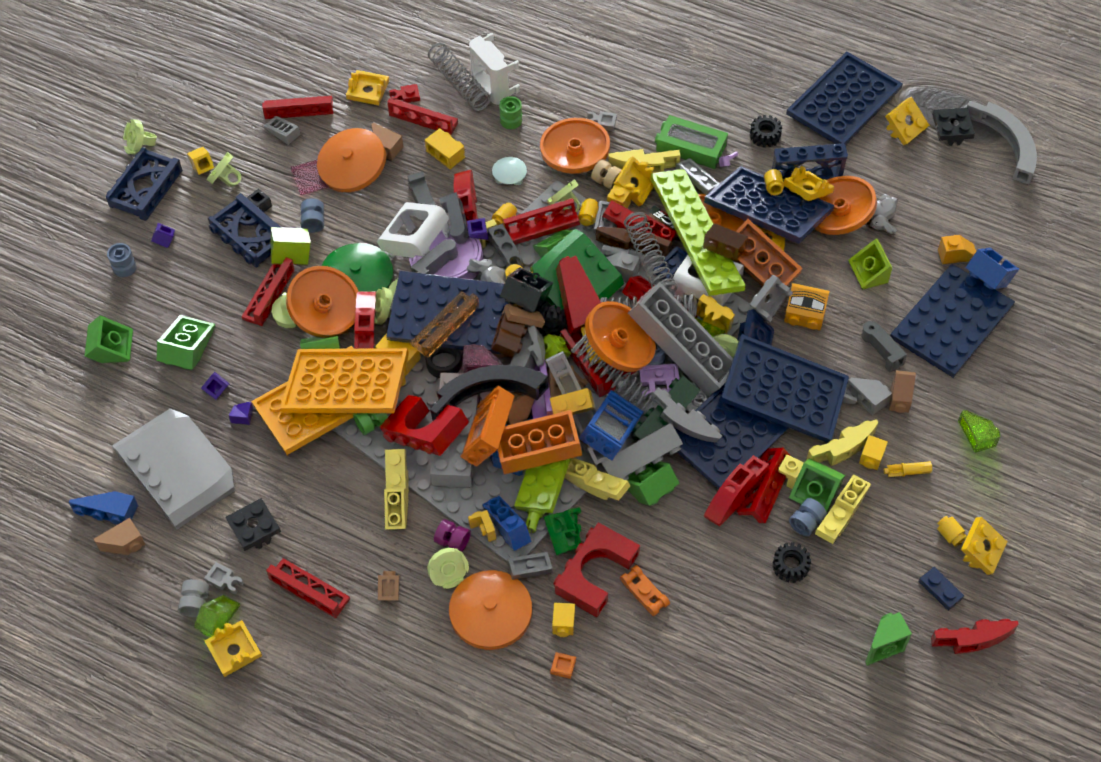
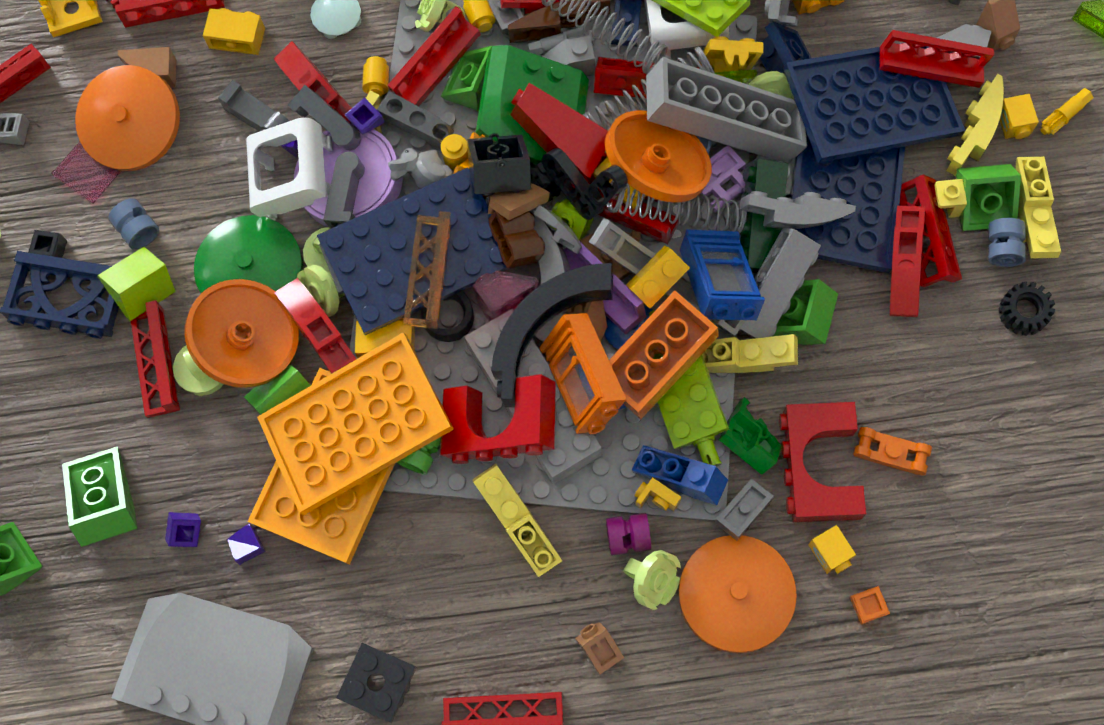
camera: 30 degrees left, 15 degrees up
none -> black beam [542,148,628,220]
none -> red fence [880,30,994,88]

